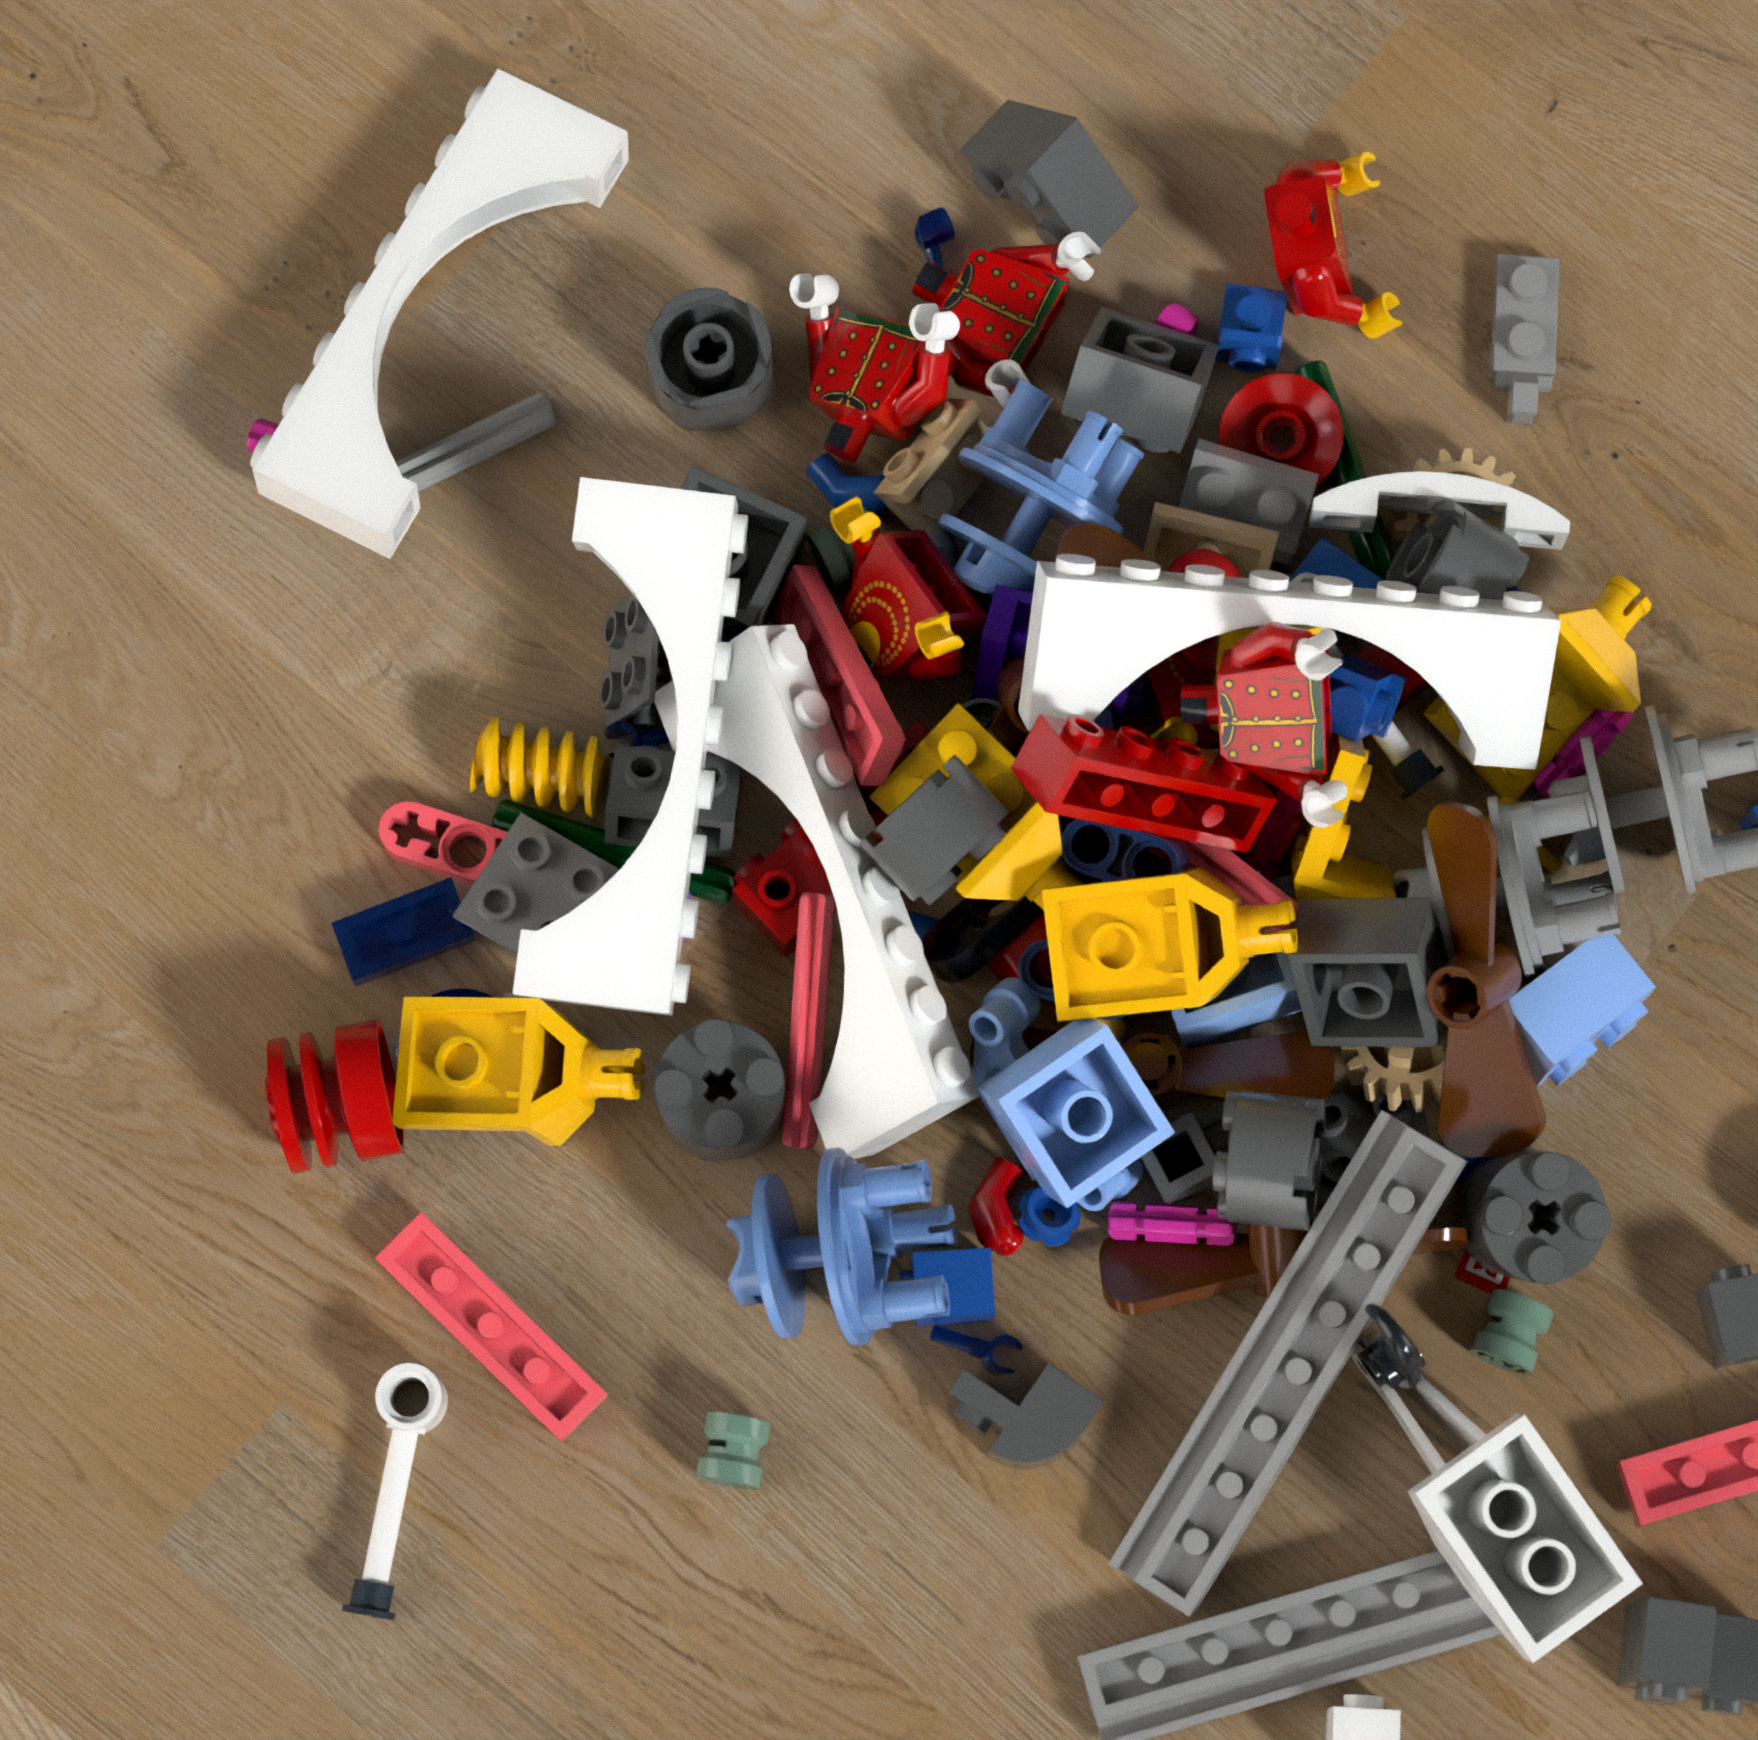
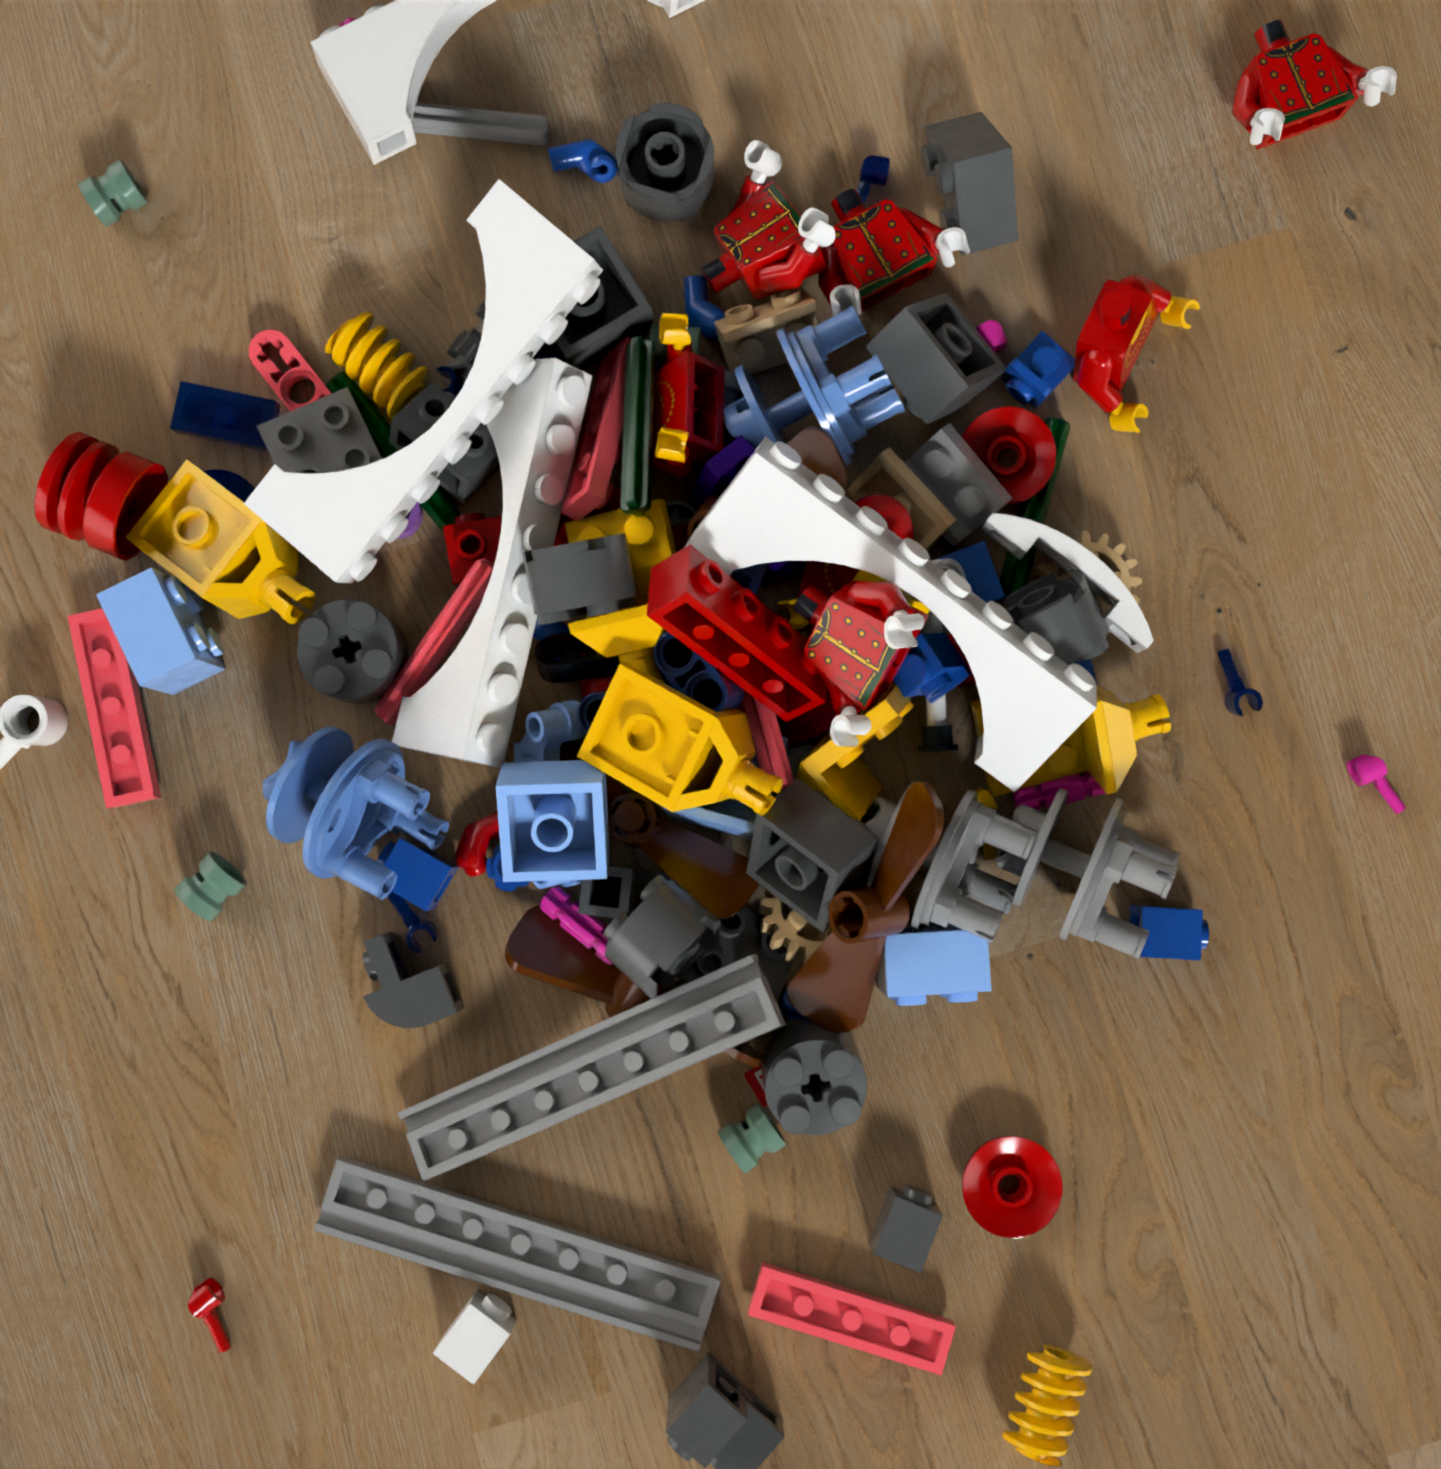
camera: 30 degrees right, 10 degrees up
white slope [1351,1303,1643,1663] -> none
light grey hinge [1490,254,1559,425] -> none
none -> sand green wheel [78,159,149,227]
none -> light blue brick [96,567,226,695]
none -> blue arm [548,139,617,183]
none -> dark green axle [620,336,656,517]
none -> clear blue hand [1217,648,1263,716]

